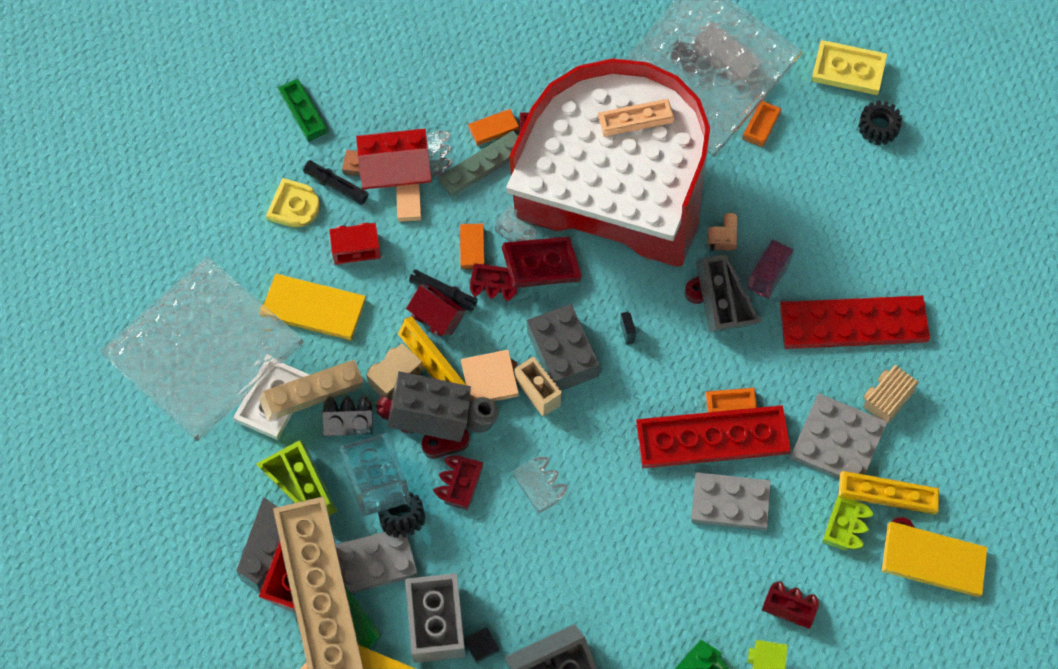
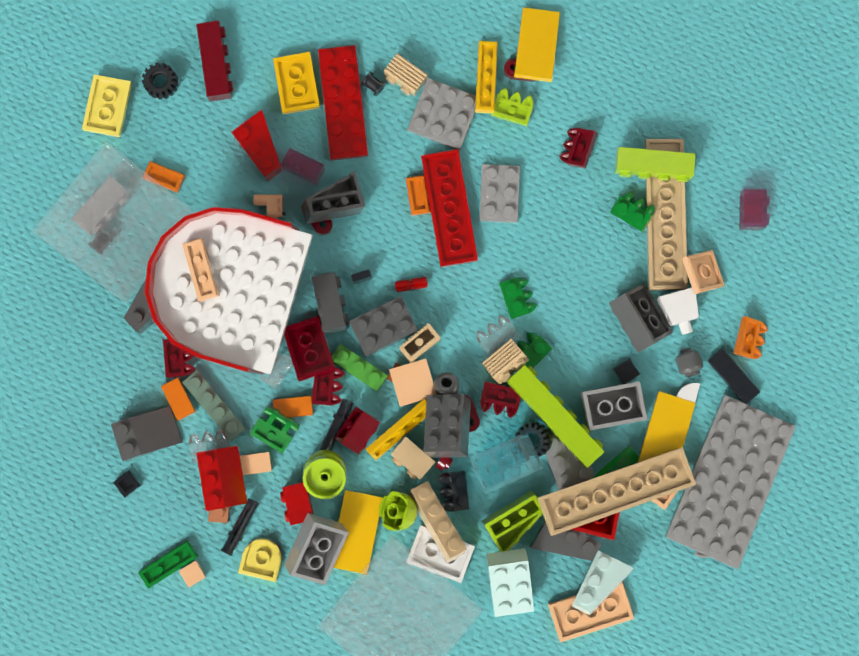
camera: 95 degrees left, 20 degrees up
none -> dark grey slope [111,406,183,461]
none -> black tile [113,470,141,498]
none -> light nougat tile [179,560,206,588]
none -> dark red brick [196,20,234,102]
none -> red wedge [231,110,283,181]
none -> green plate [250,406,300,454]
none -> yellow plate [273,52,320,115]
none -> light grey brick [284,513,349,585]
none -> lime wheel [303,450,347,499]
none -> dark grey wedge [312,272,350,335]
none -> bright green plate [332,344,388,392]
none -> black bush [361,72,386,96]
none -> lime cylinder [379,491,418,531]
none -> red piece [395,277,428,293]
none -> tan brick [482,339,529,384]
none -> light aqua brick [486,548,534,617]
none -> green plate [499,277,537,320]
none -> lime brick [507,365,604,468]
none -> green plate [518,332,553,368]
none -> light nougat tile [548,581,634,642]
none -> light aqua wedge [572,550,634,615]

